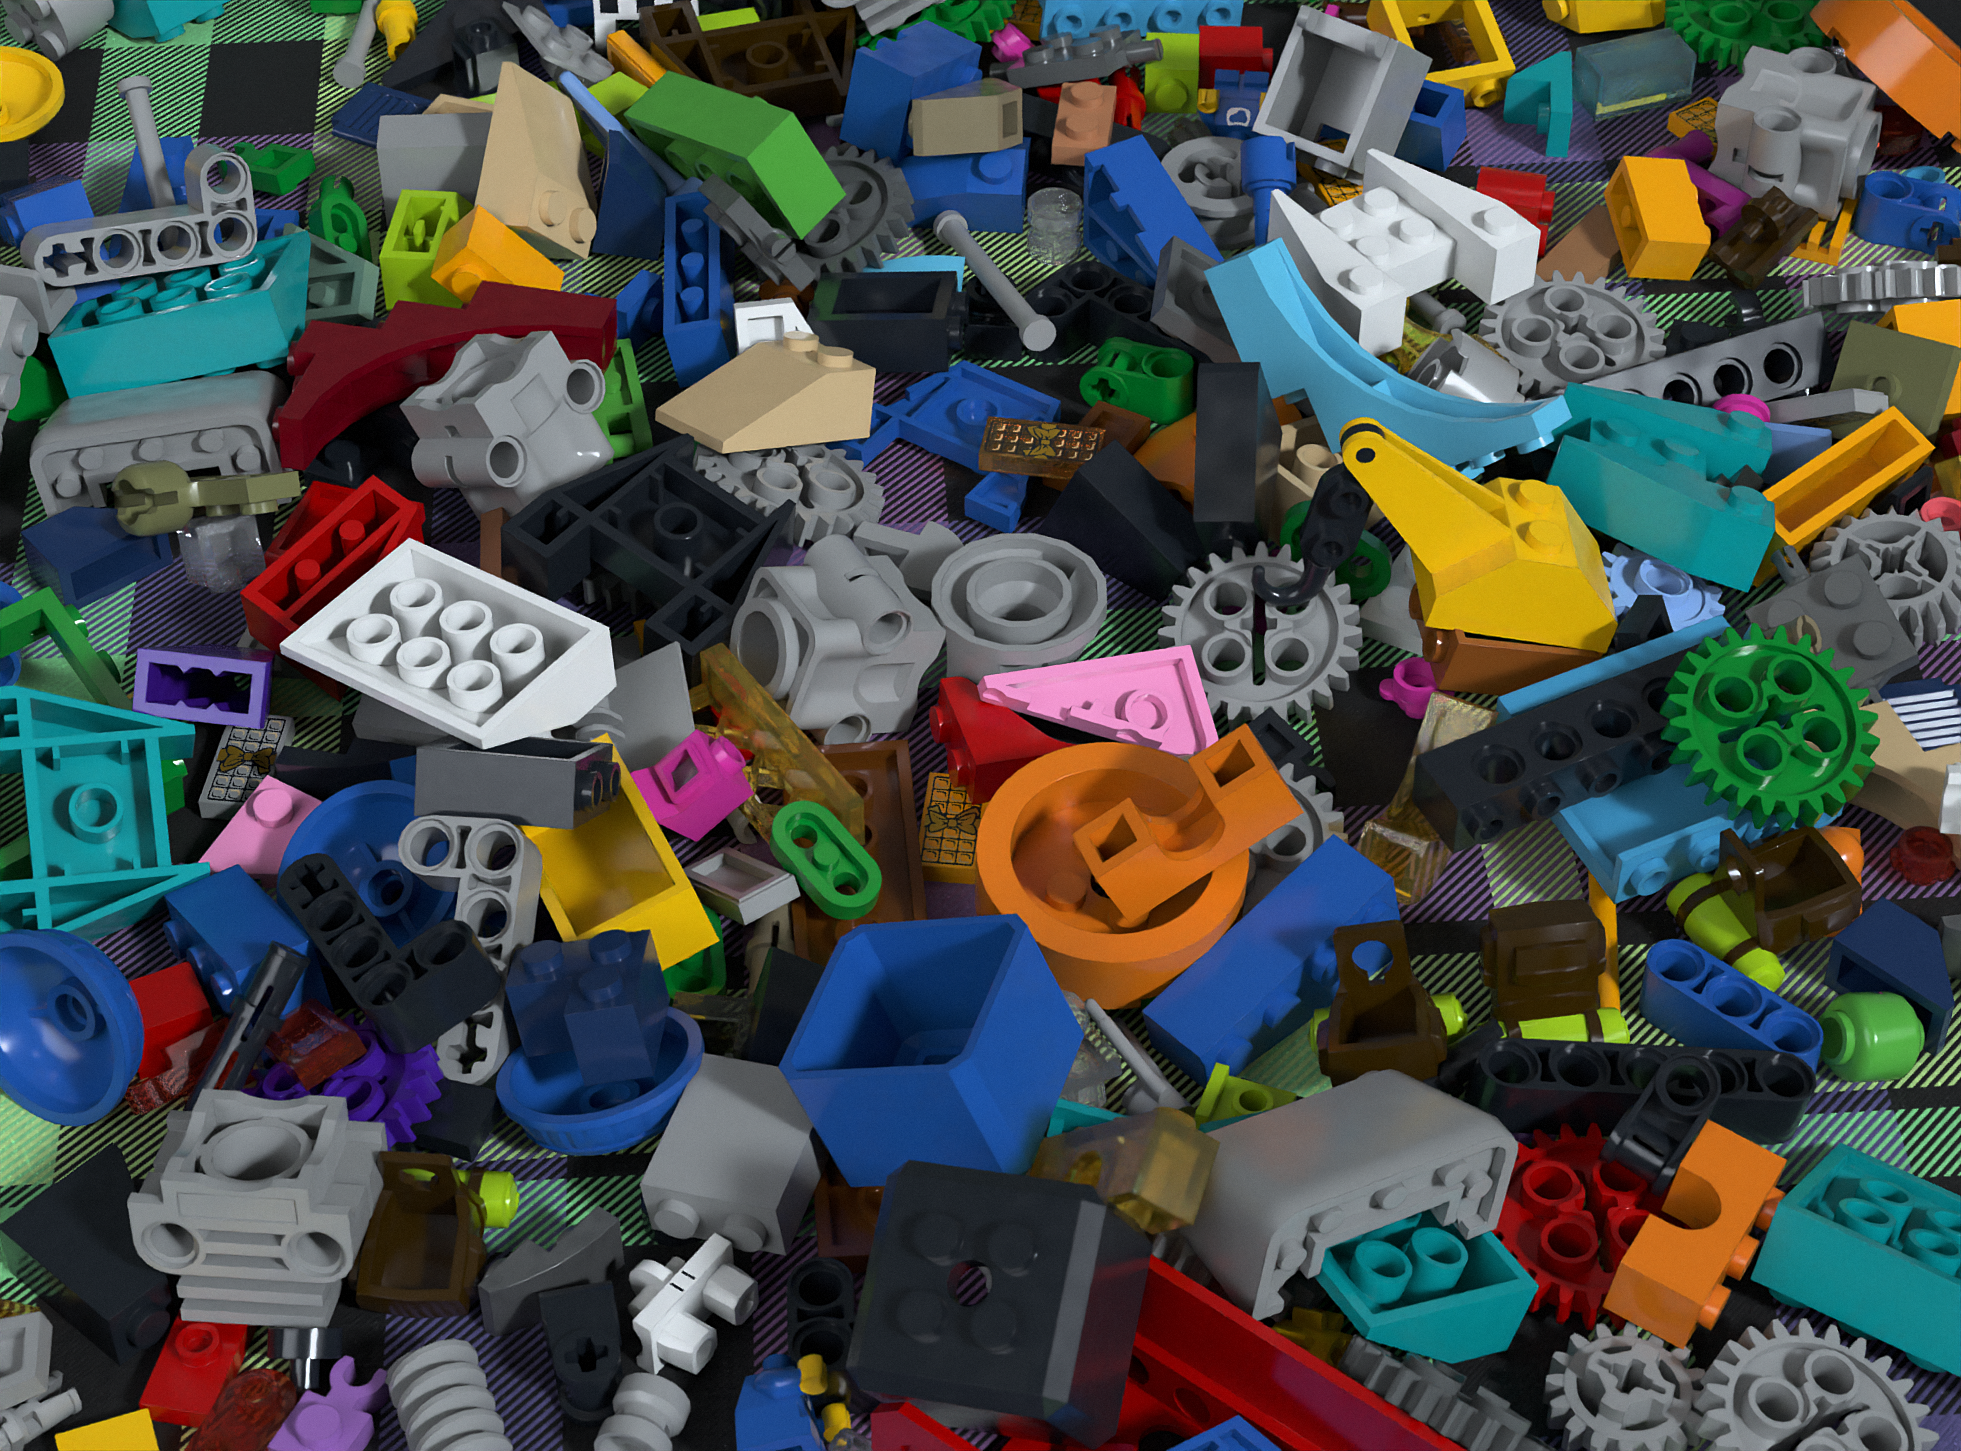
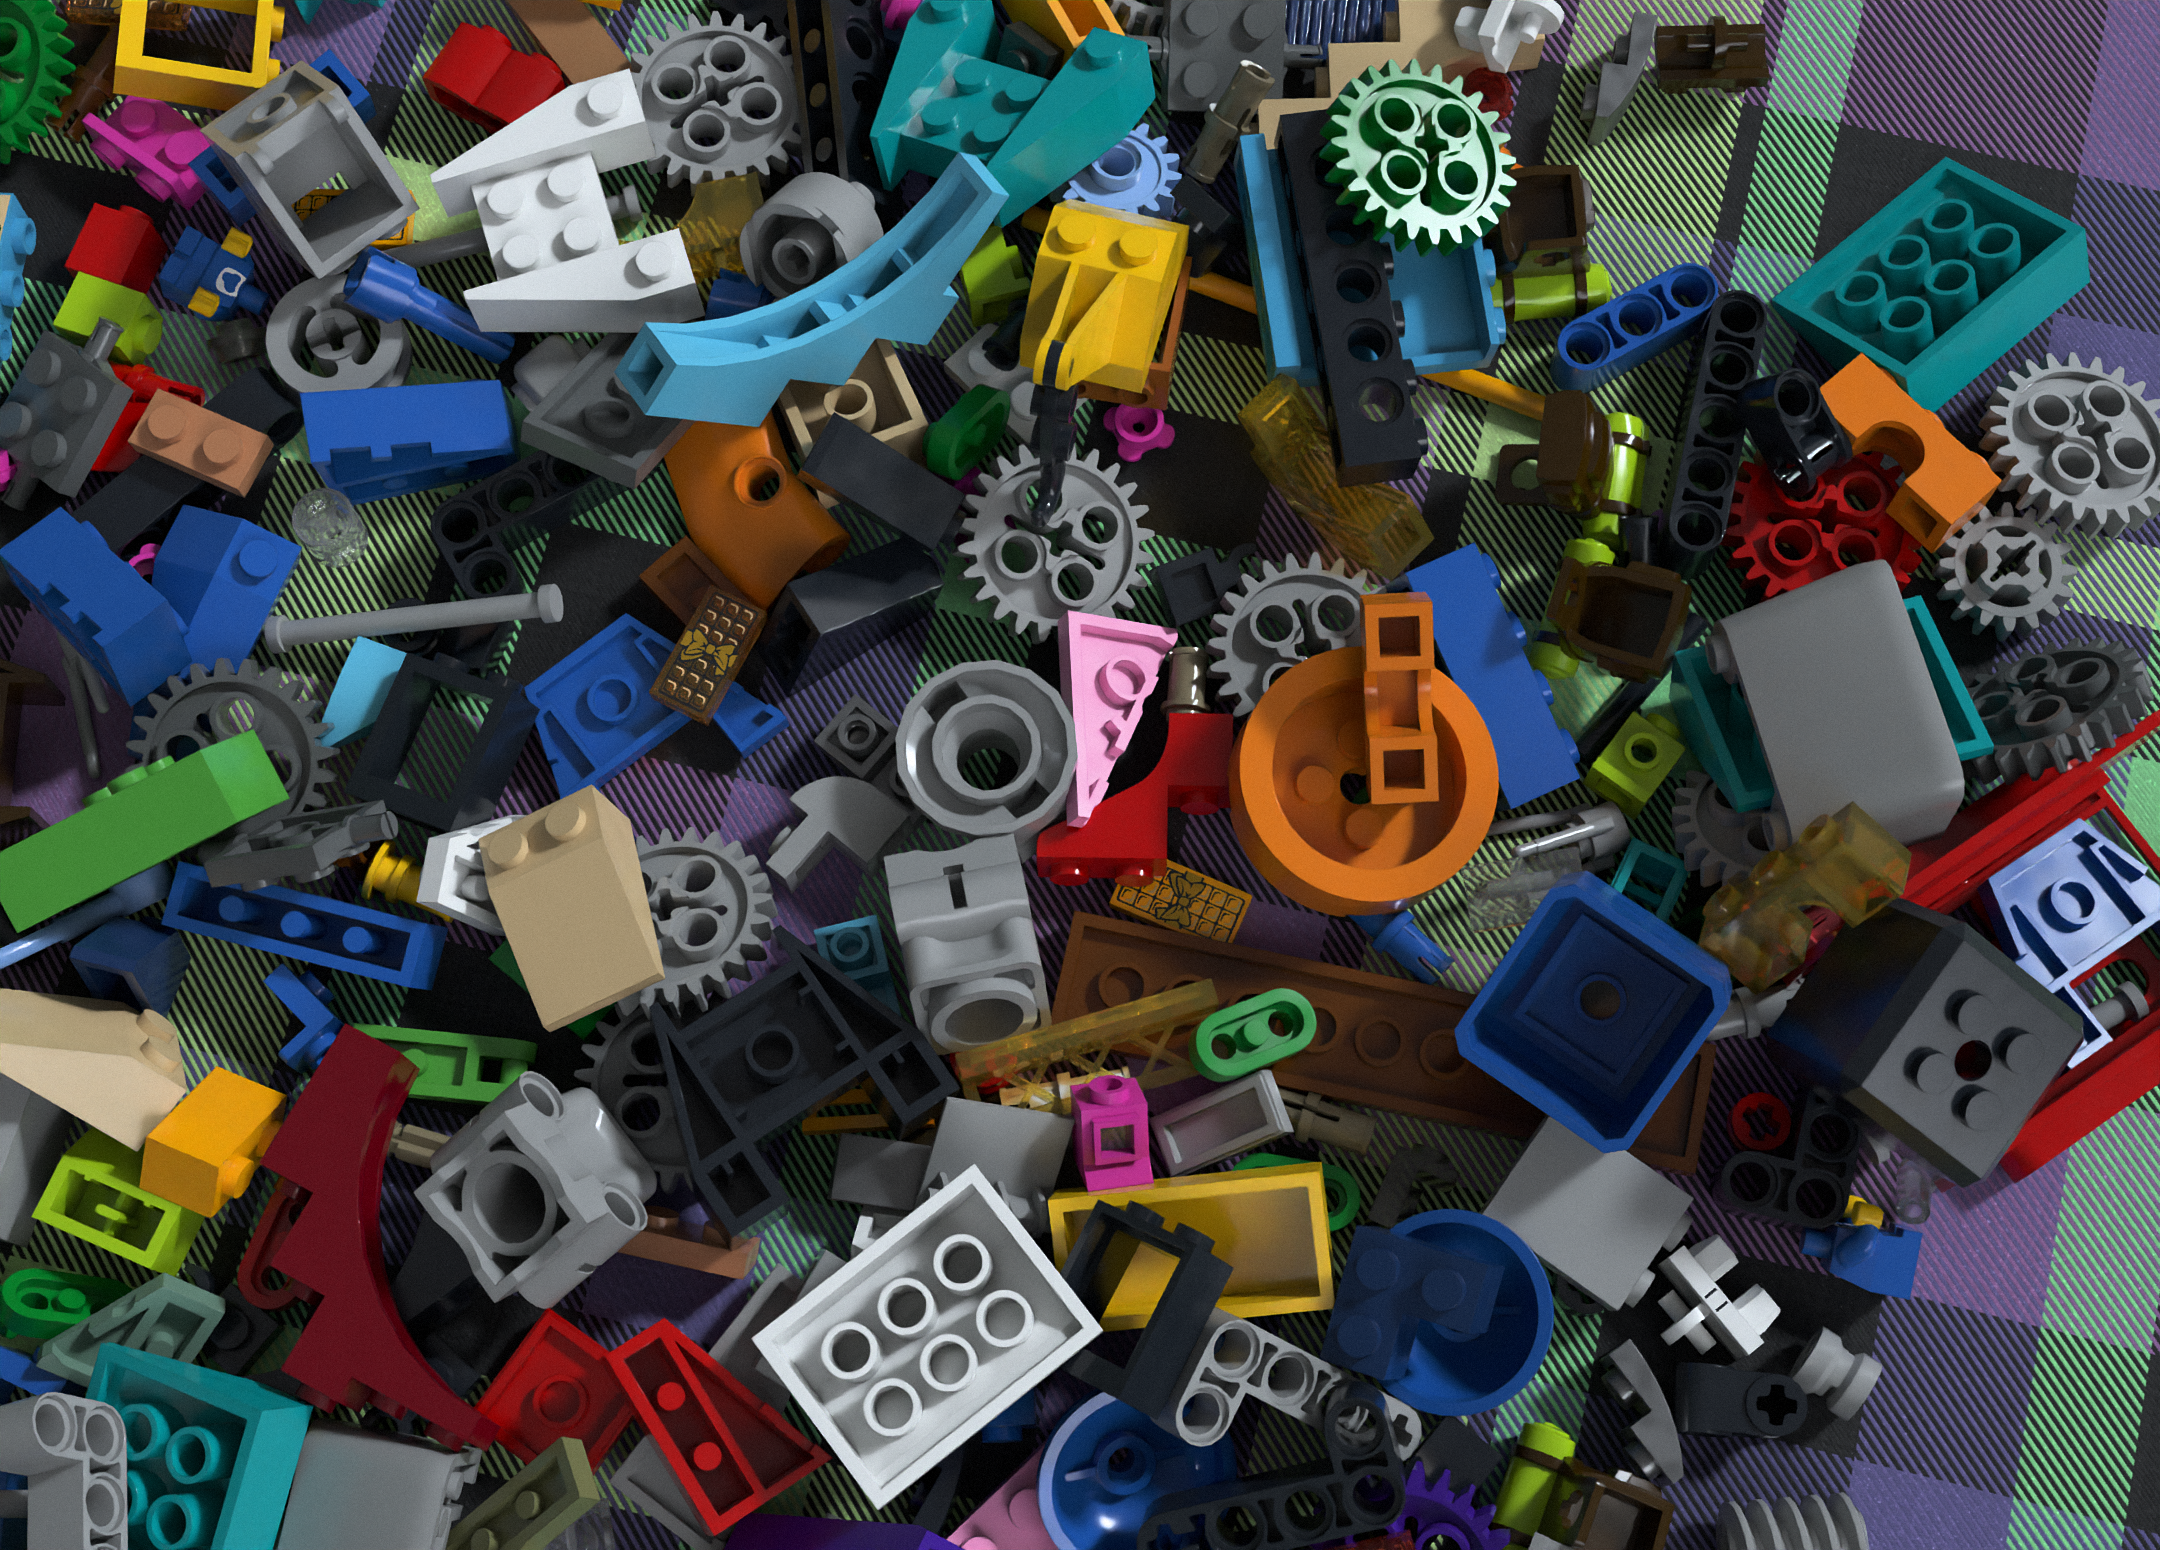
camera: 70 degrees left, 30 degrees up
black slope [740,946,826,1067] -> none
dark tan slope [908,78,1023,156] -> none
green piece [1079,337,1195,425] -> none
bright green head [1818,991,1925,1083] -> none
dark blue slope [1823,896,1955,1056] -> none

